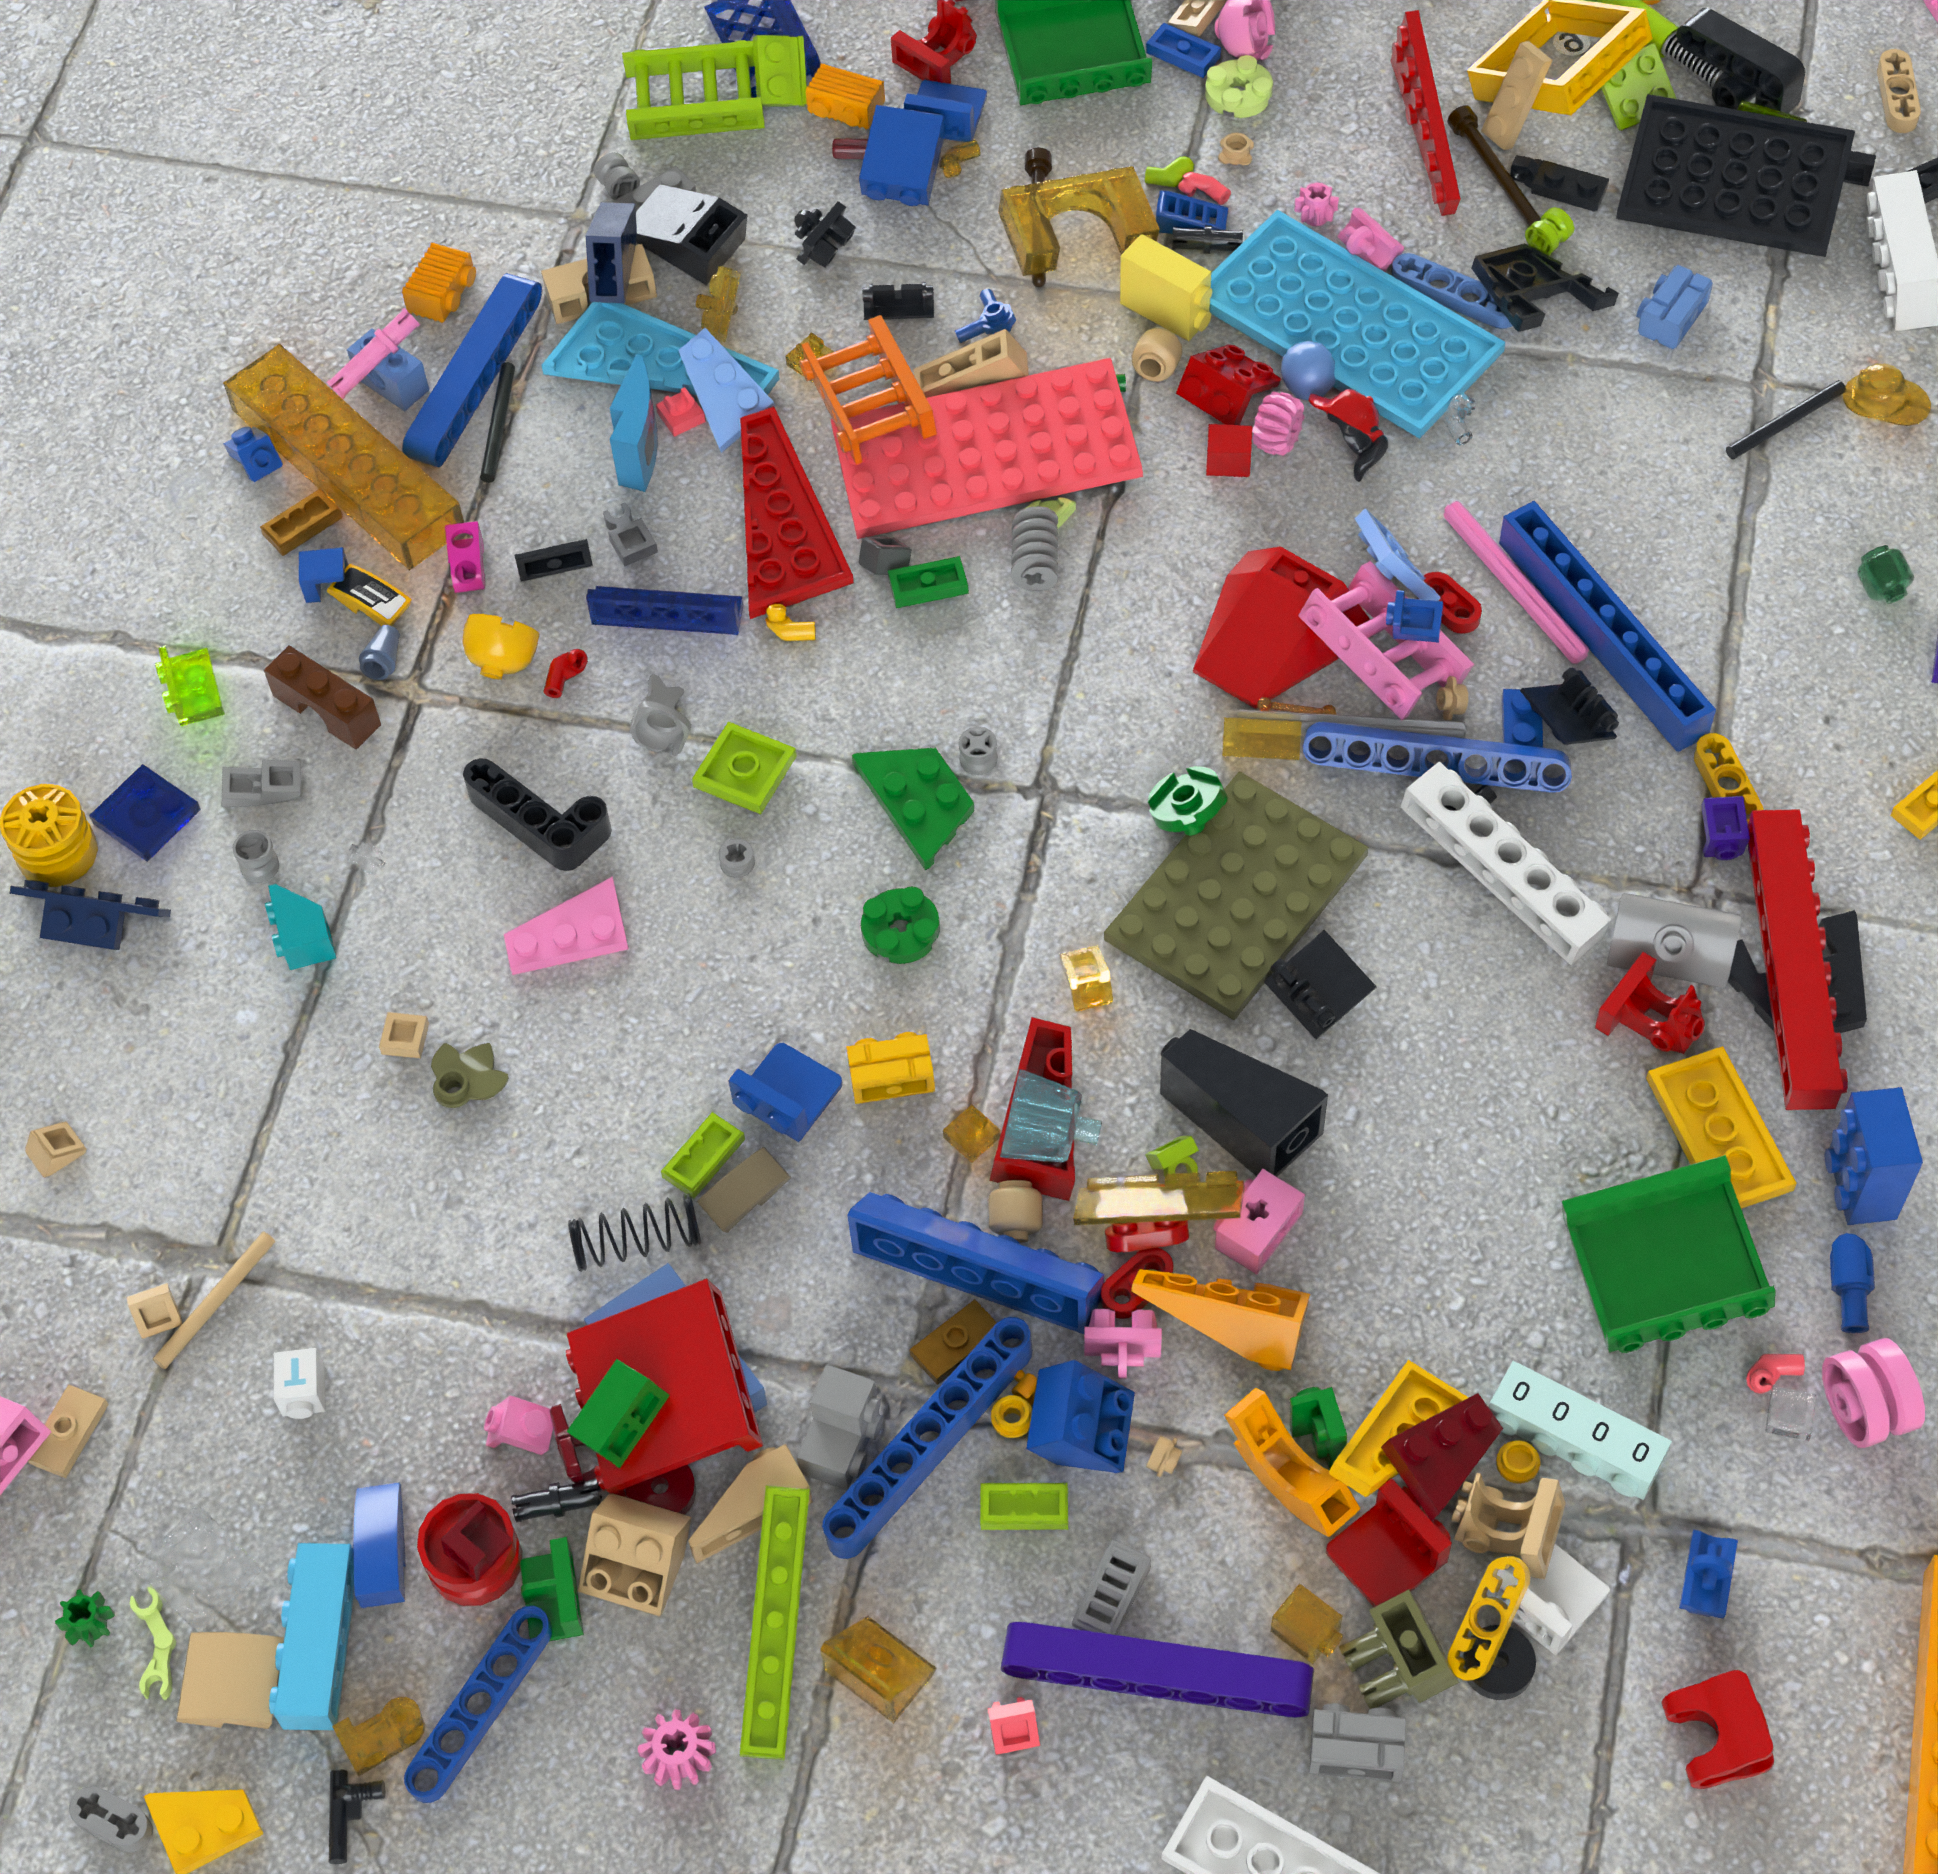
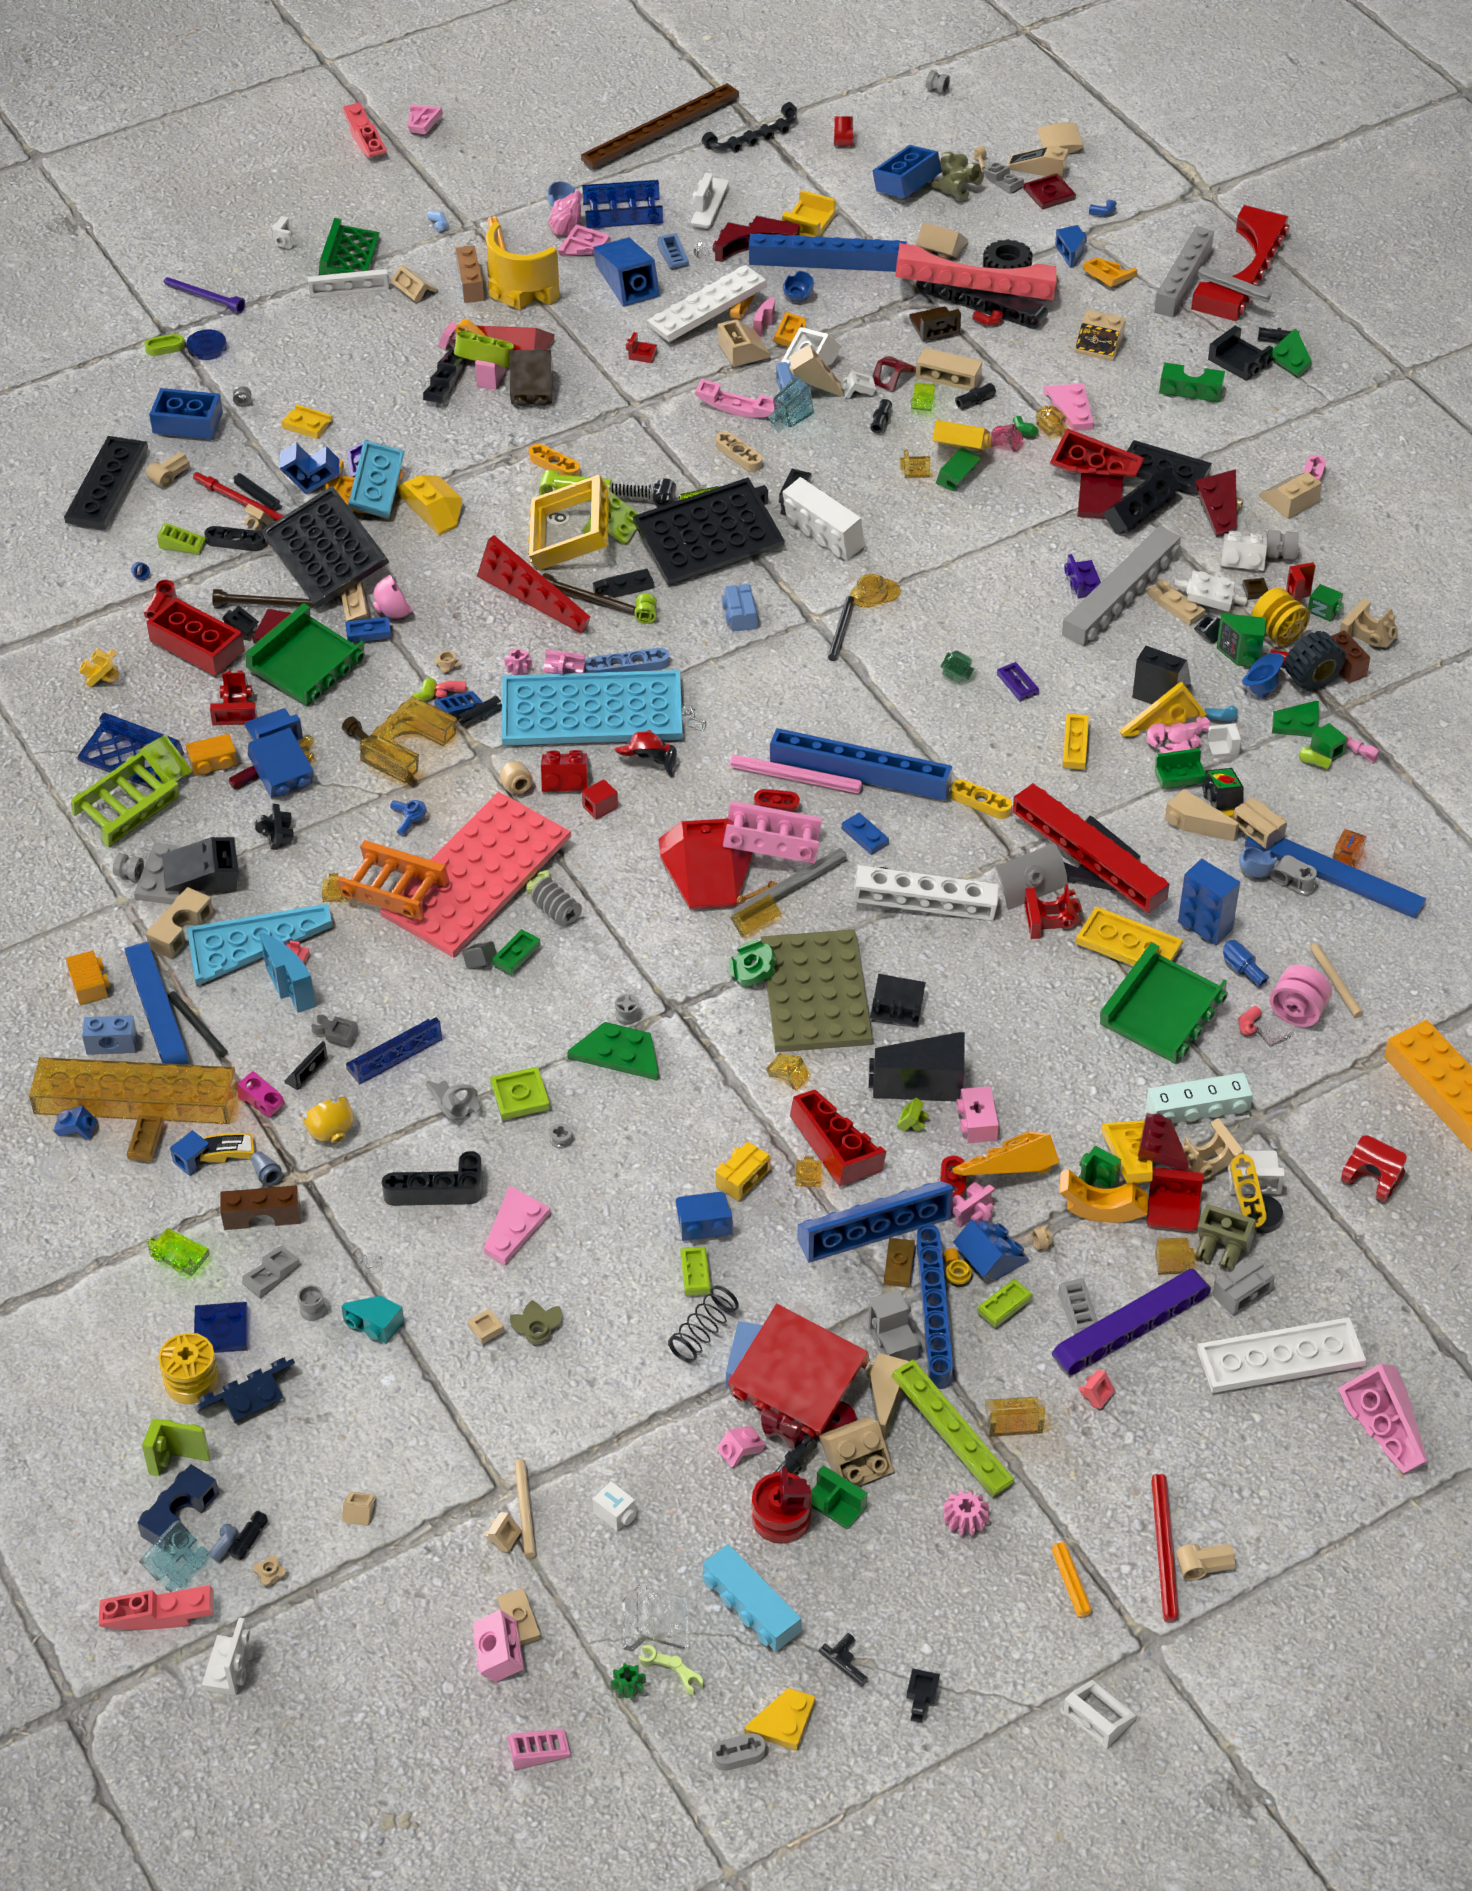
camera: 45 degrees left, 10 degrees down
tan slope [176,1632,284,1729] -> none
bright pink pin [326,308,420,399] -> none
clear yellow leg [332,1697,425,1777] -> none
blue slope [353,1482,406,1608] -> none
blue beam [404,1606,552,1803] -> none
red arm [543,649,588,698] -> none
green hinge [567,1359,670,1468] -> none
dark blue slope [585,202,637,303] -> none
light blue wing [678,328,776,453] -> none
clear yellow plate [696,266,741,342] -> none
dark tan slope [696,1147,792,1233] -> none
red wing [740,407,854,619] -> none
yellow arm [765,604,816,641] -> none
green plate [861,886,940,964] -> none
black hinge [862,282,934,320] -> none
tan slope [913,329,1029,398] -> none
tan head [988,1180,1043,1243] -> none
clear light blue torso [1000,1069,1102,1162] -> none
clear yellow windscreen [1073,1171,1245,1225] -> none
red plate [1104,1211,1189,1252] -> none
light yellow brick [1120,234,1213,341] -> none
yellowish green plate [1205,55,1273,118] -> none
bright pink gear [1252,391,1305,456] -> none
medium blue hair [1281,341,1335,400] -> none
blue beam [1303,722,1572,793] -> none
light blue wing [1355,508,1441,601] -> none
blue bracket [1386,590,1443,643] -> none
tan plate [1436,676,1468,721] -> none
black wing [1471,243,1619,332] -> none
tan plate [1481,41,1553,150] -> none
yellow plate [1496,1440,1540,1484] -> none
black hinge [1520,668,1619,745] -> none
black beam [1676,8,1805,118] -> none
blue hips [1679,1529,1738,1619] -> none
dark purple bracket [1701,796,1750,860] -> none

